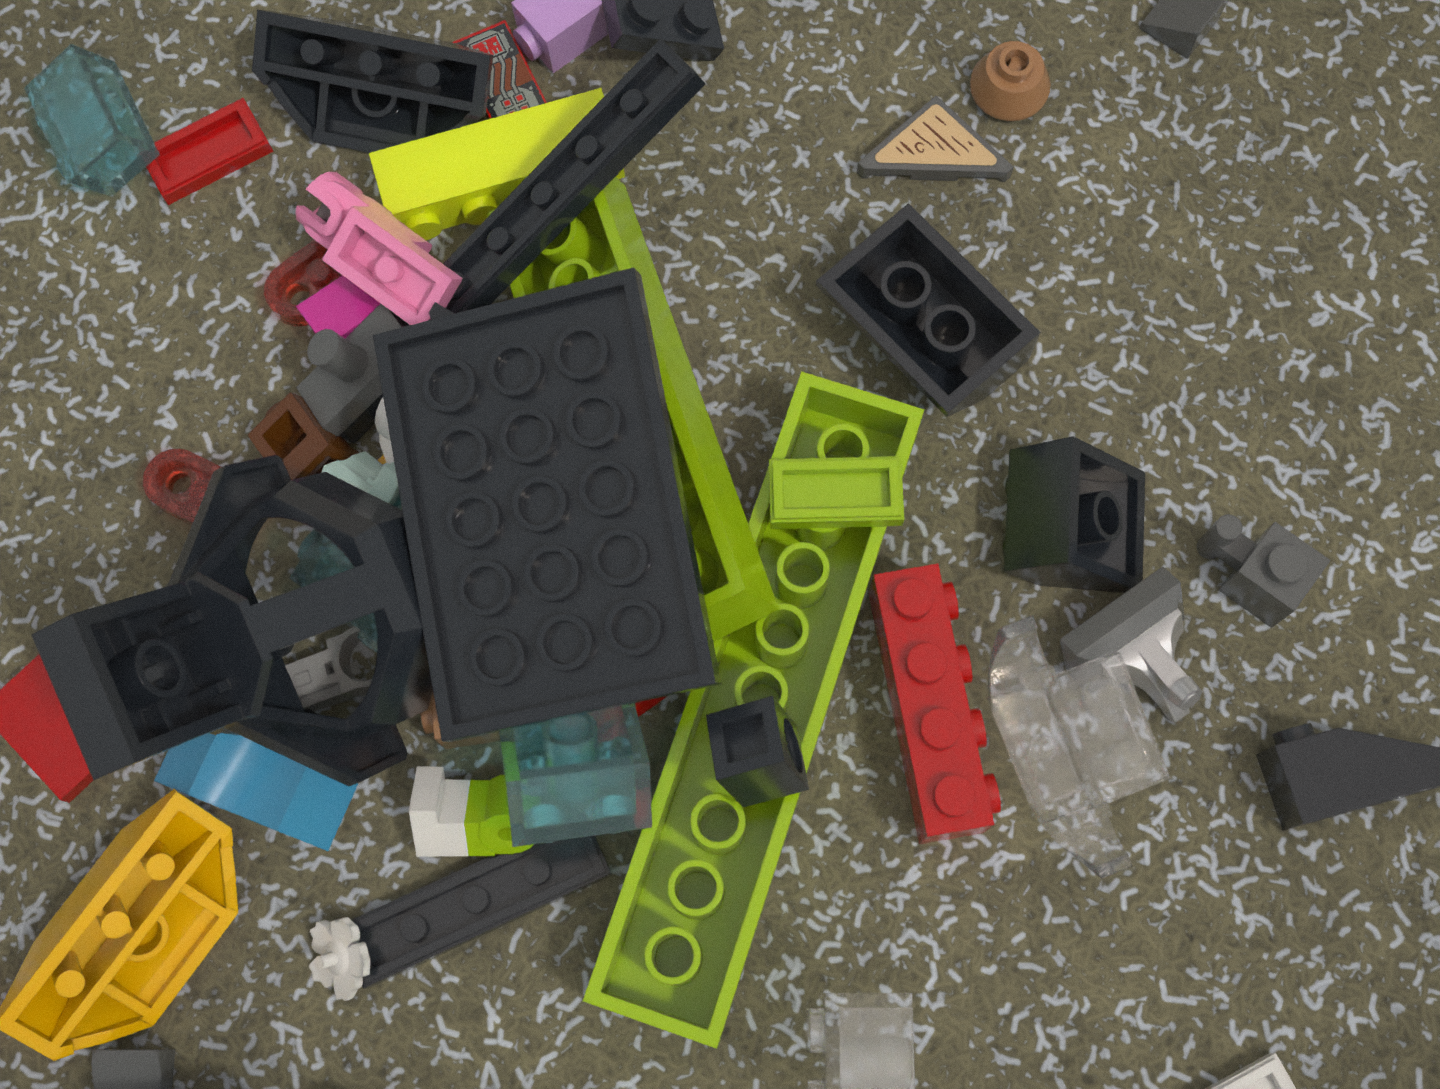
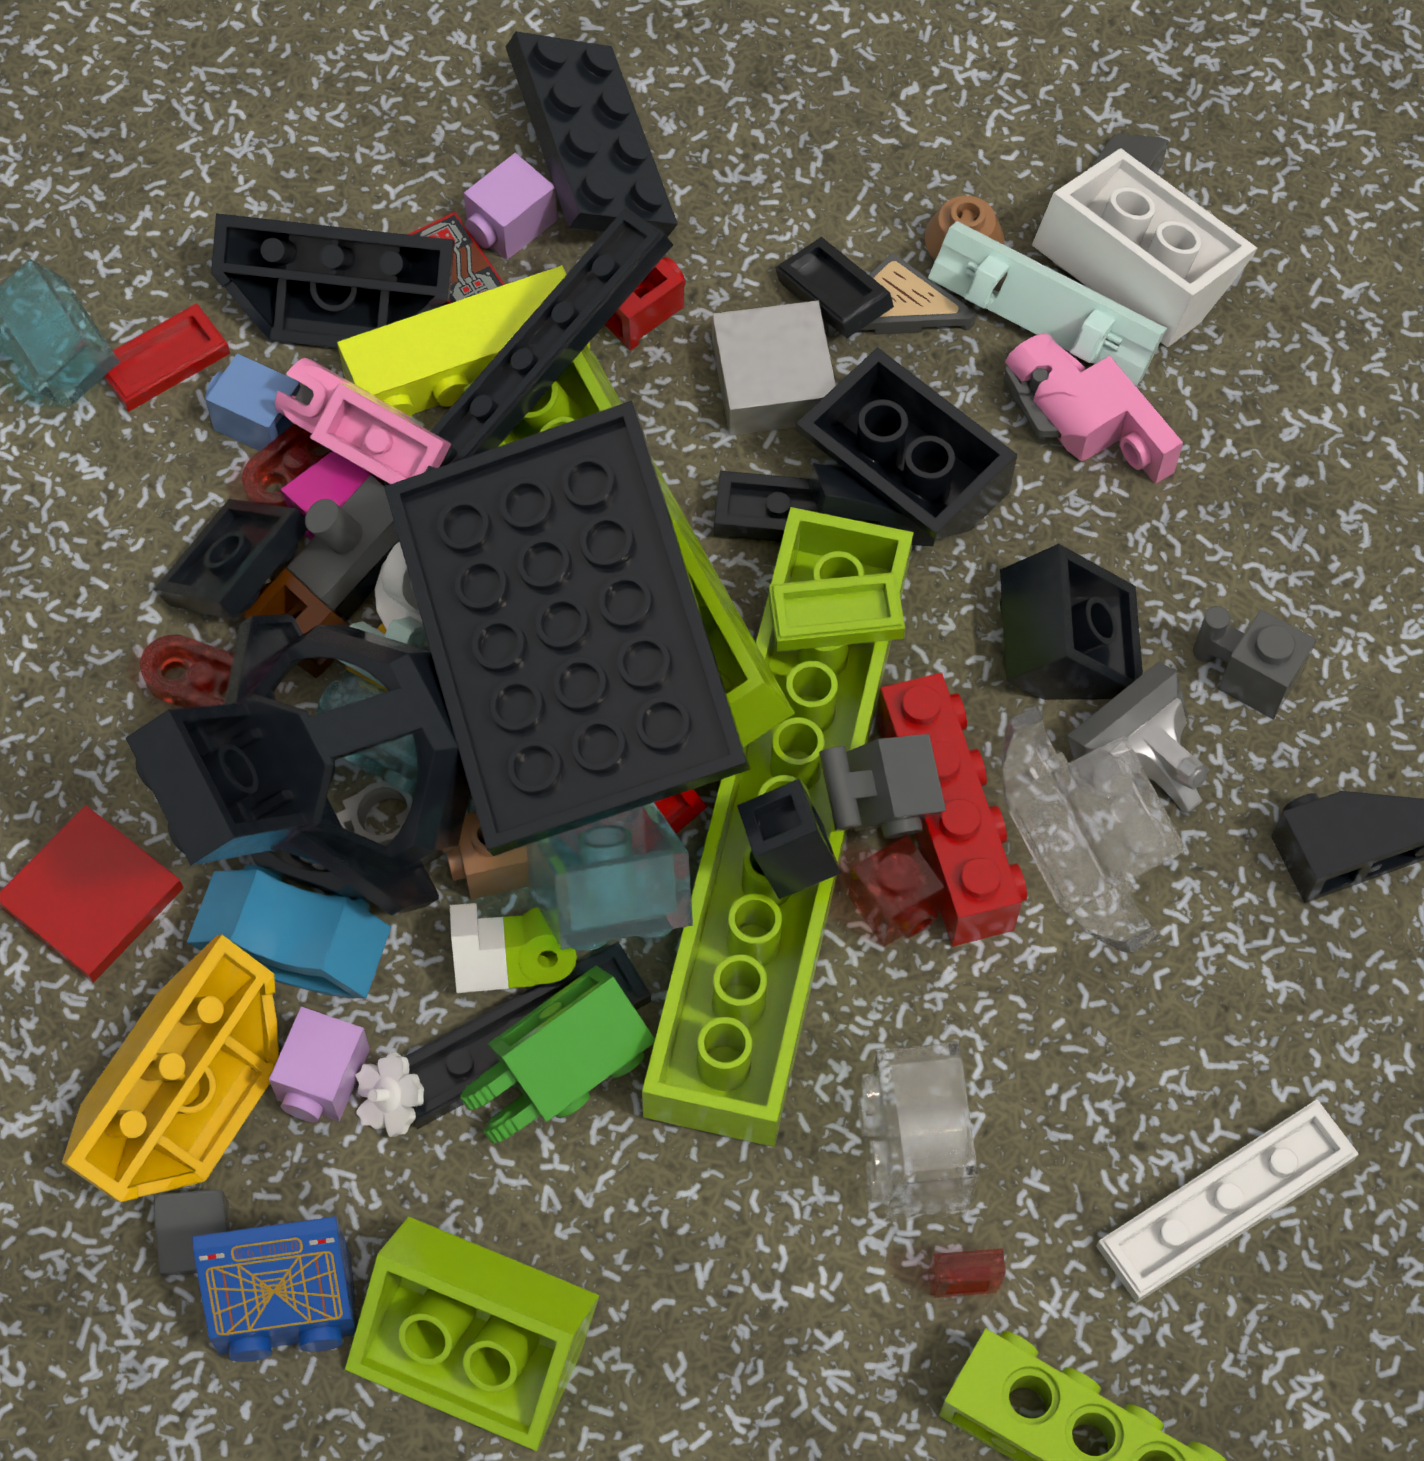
camera: 10 degrees left, 10 degrees down
none -> black plate [153,499,308,619]
none -> medium blue brick [205,353,301,458]
none -> lavender brick [269,1007,370,1123]
none -> bright green hinge [460,965,655,1144]
none -> red brick [605,257,686,351]
none -> flat silver piece [712,300,836,436]
none -> black plate [714,470,819,542]
none -> black tile [775,237,894,339]
none -> black slope [808,463,935,547]
none -> dark grey brick [819,734,946,839]
none -> clear red brick [848,835,944,947]
none -> light aqua hinge [928,221,1167,386]
none -> bright pink plate [1003,333,1183,484]
none -> white slope [1032,148,1257,347]

